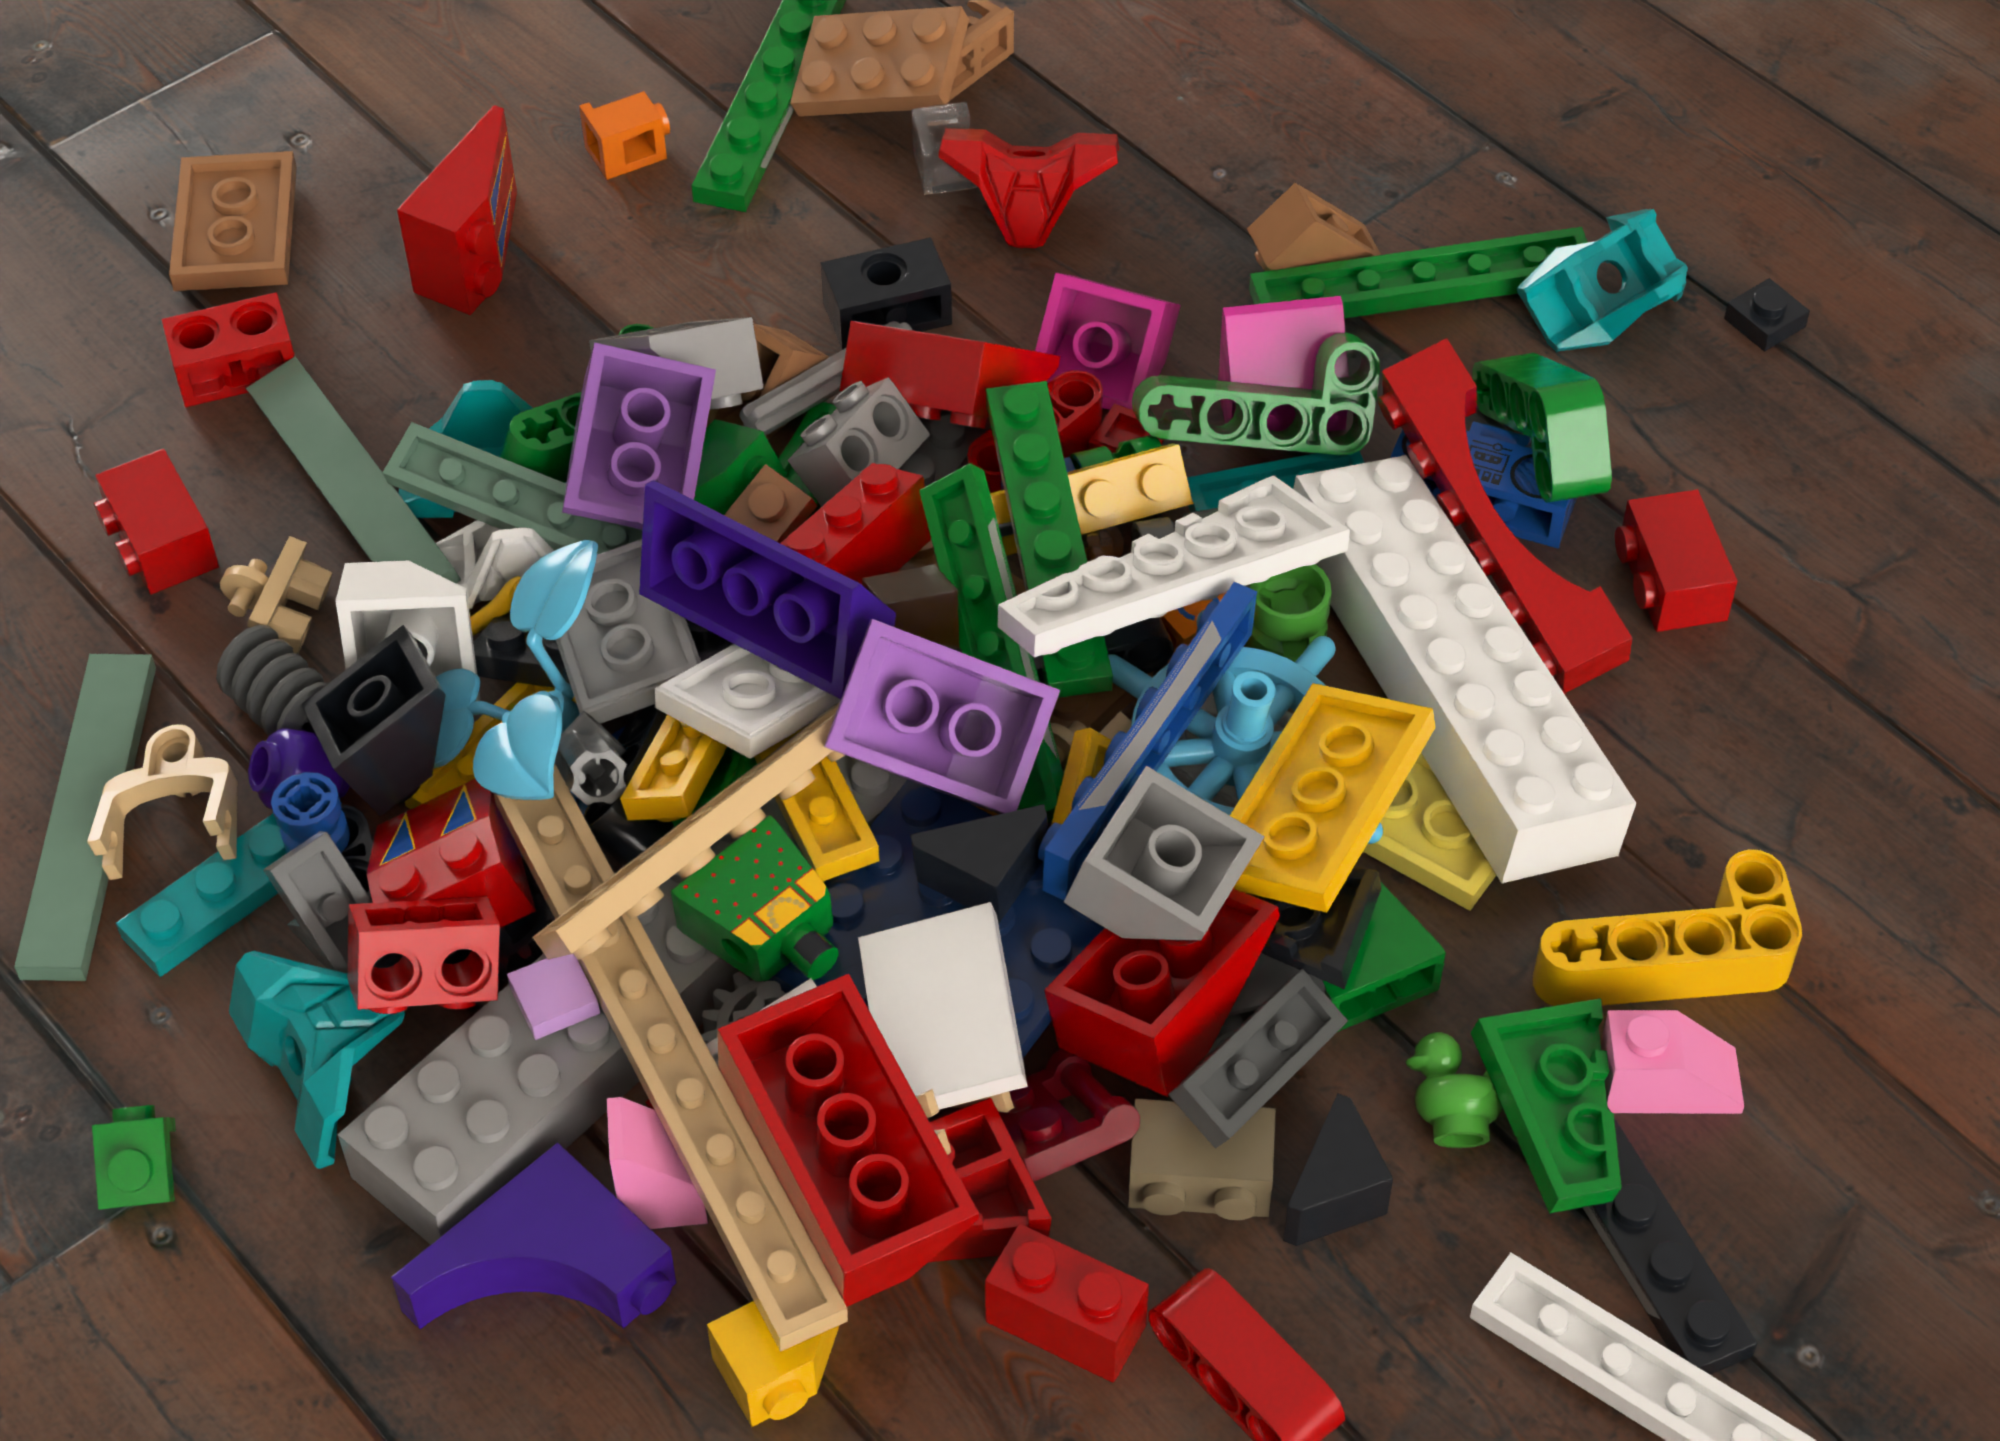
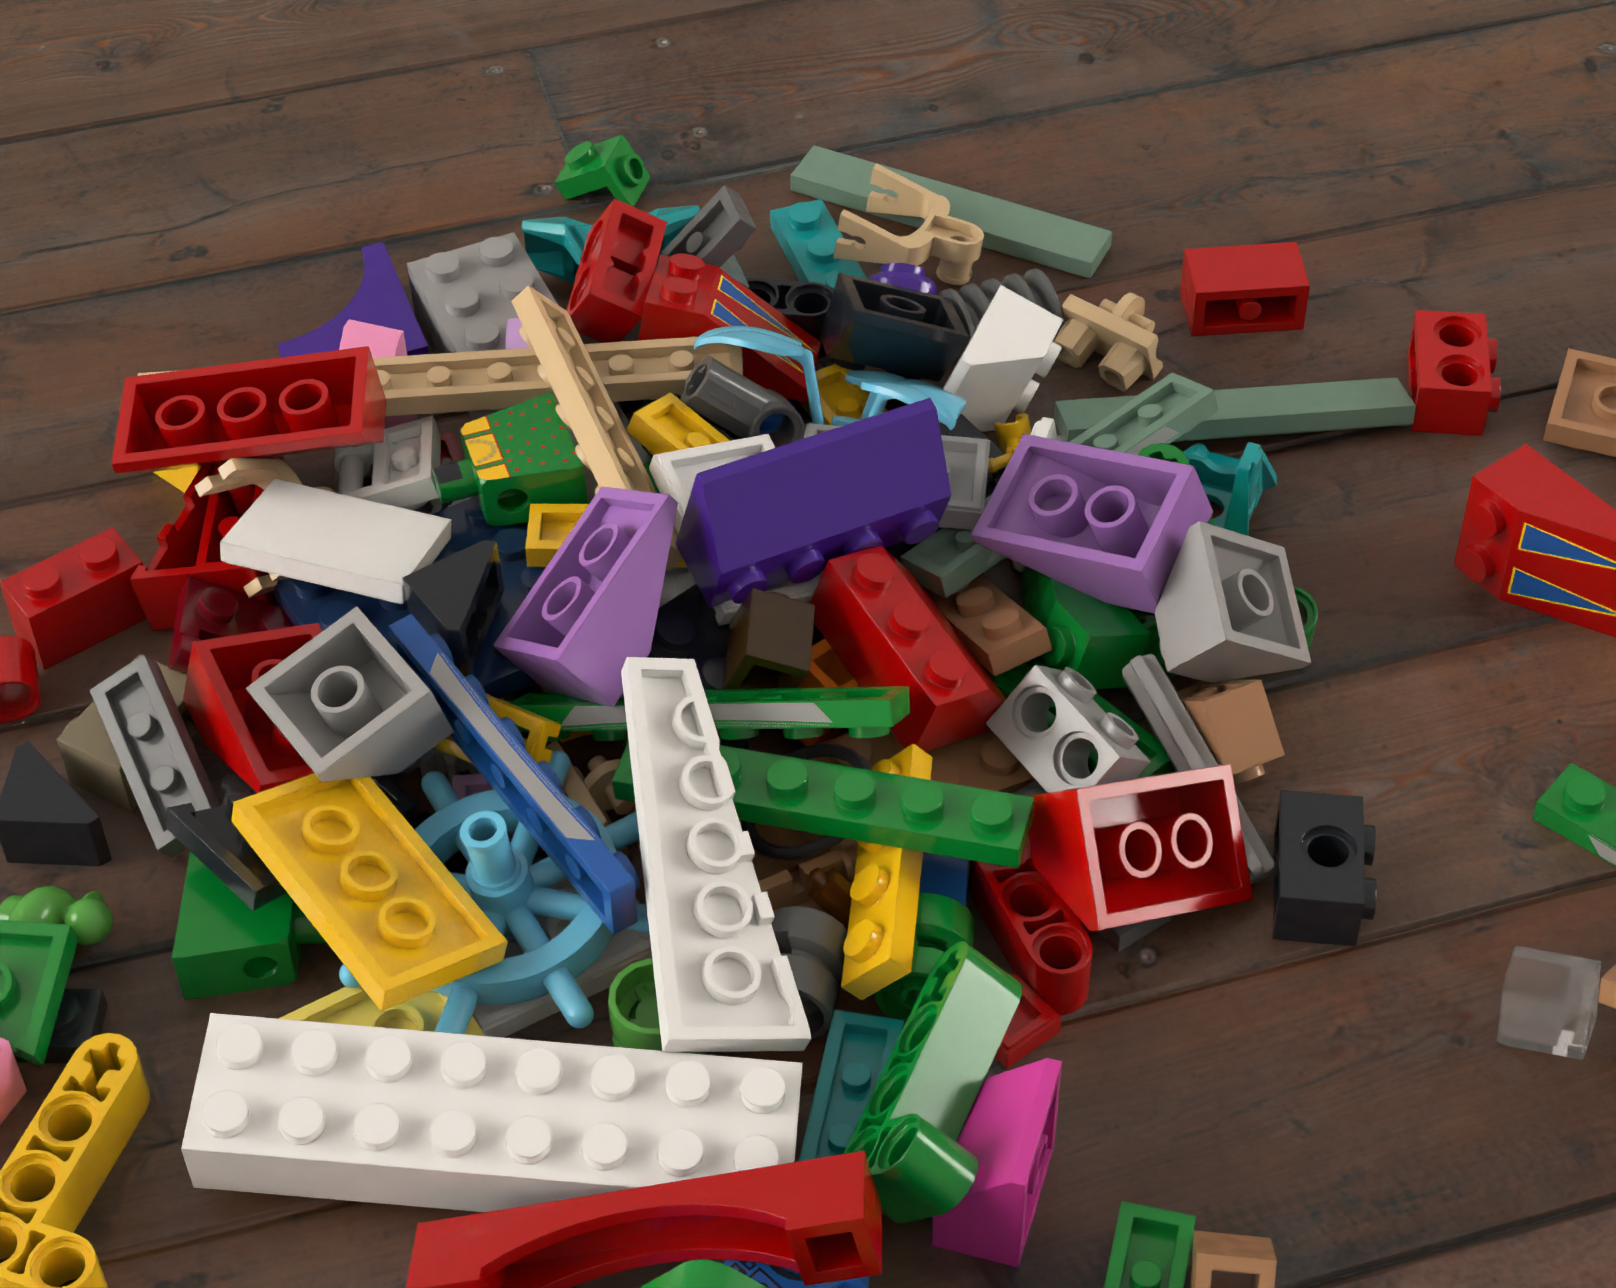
camera: 115 degrees right, 5 degrees down
blue wheel [271,772,350,853] -> none
red piece [938,128,1119,248] -> none
dark pink slope [1035,272,1181,410] -> none

